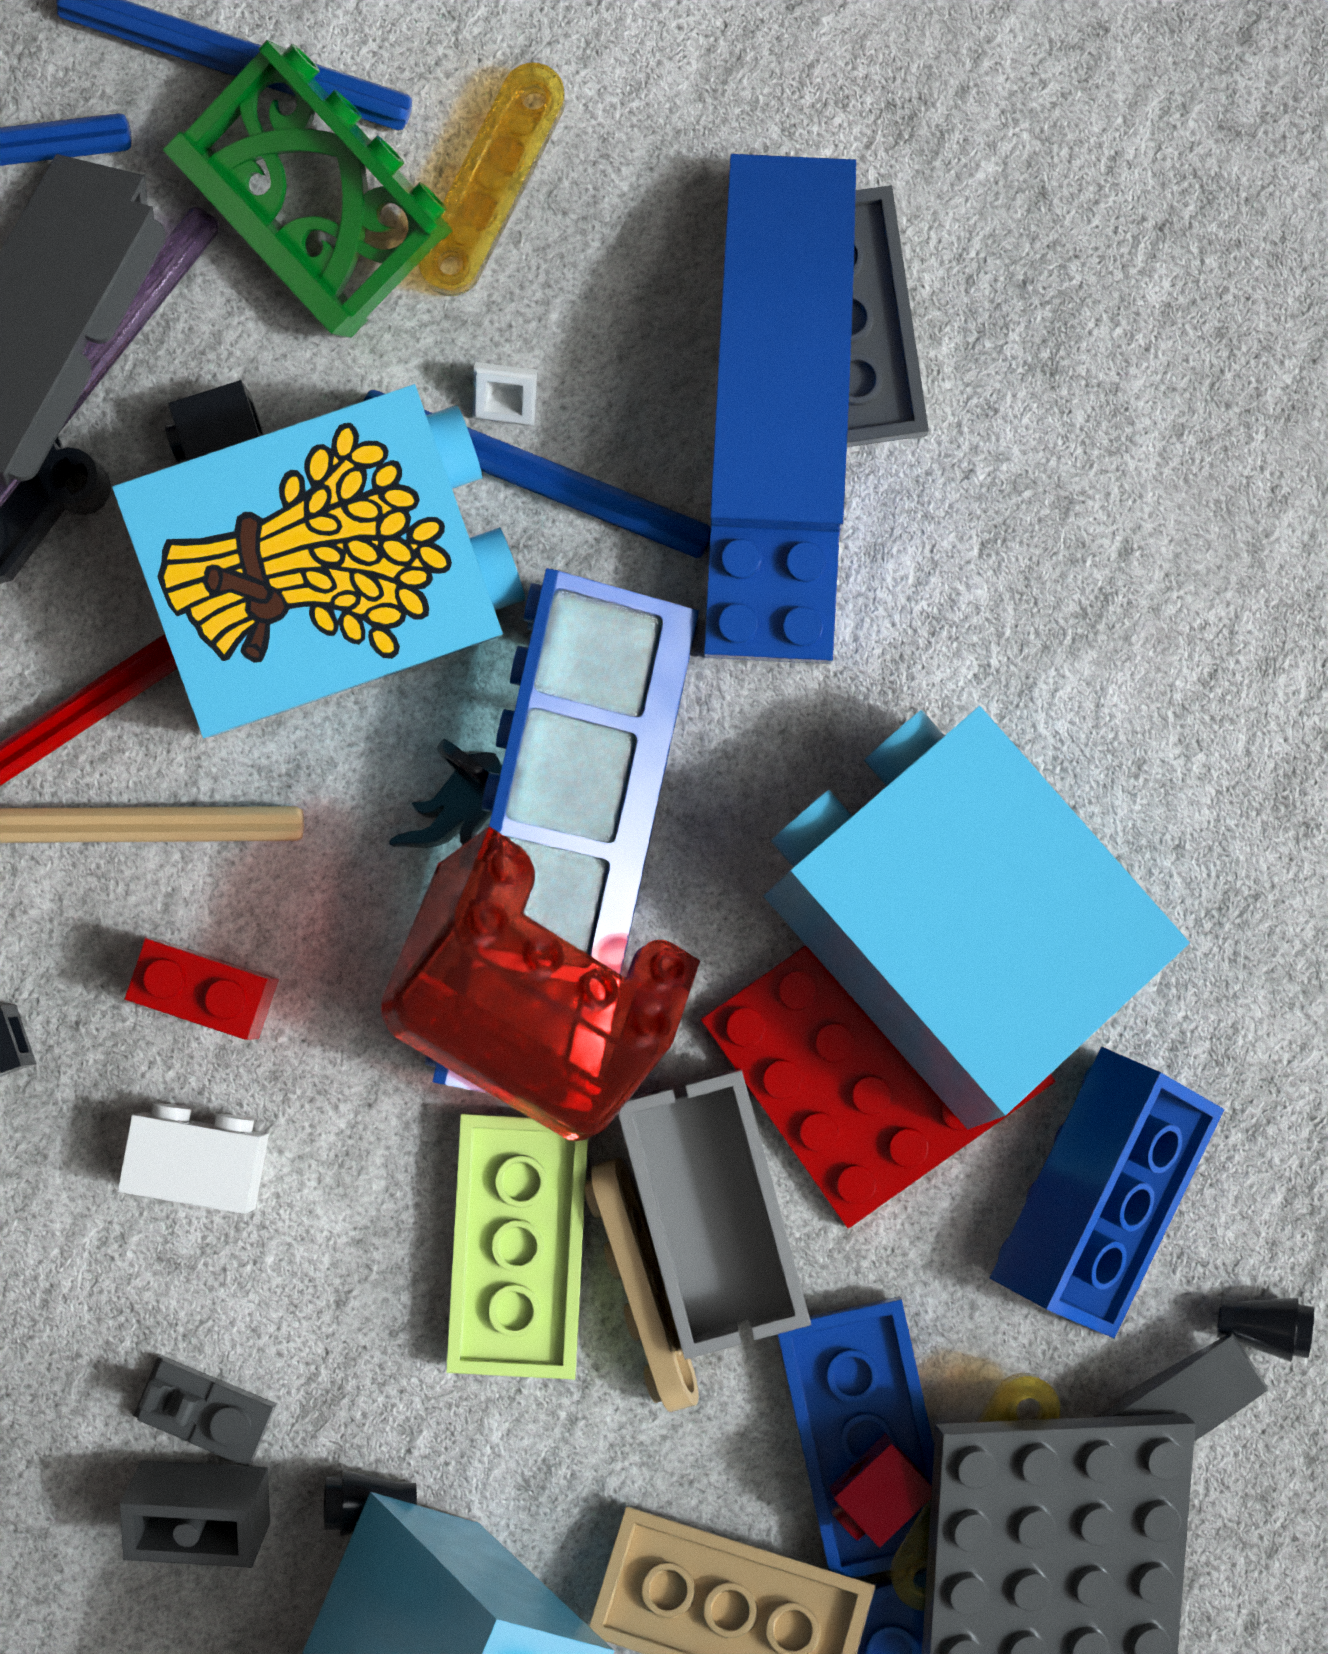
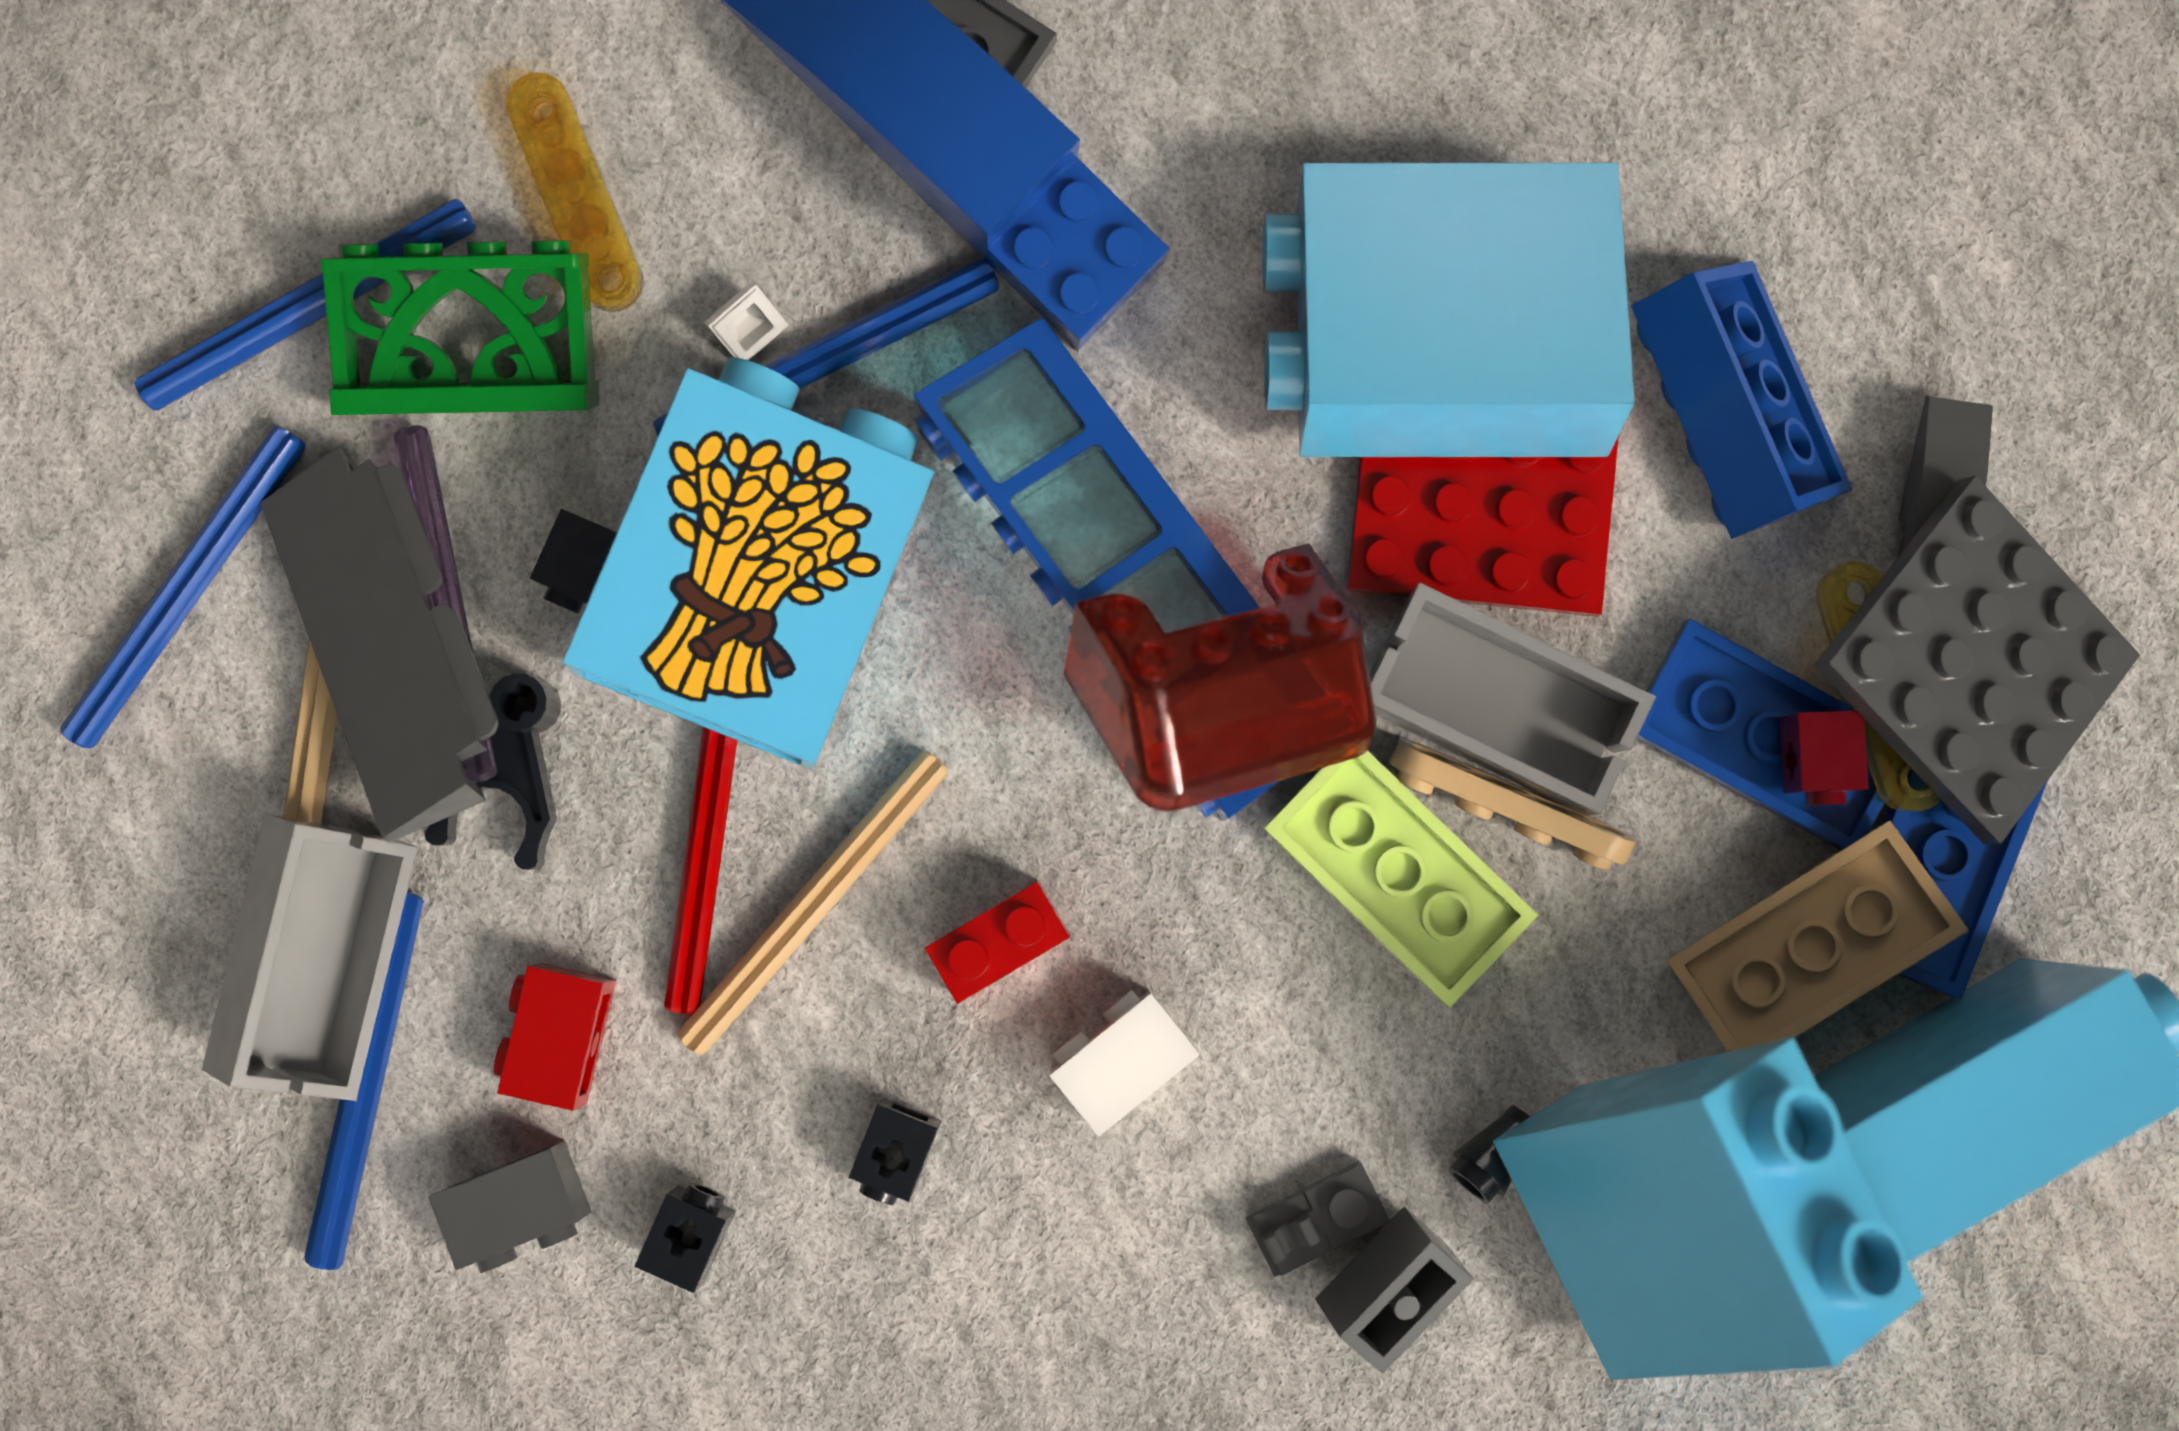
camera: 45 degrees left, 0 degrees up
black piece [389,739,502,852] -> none
black cone [1217,1298,1314,1362] -> none

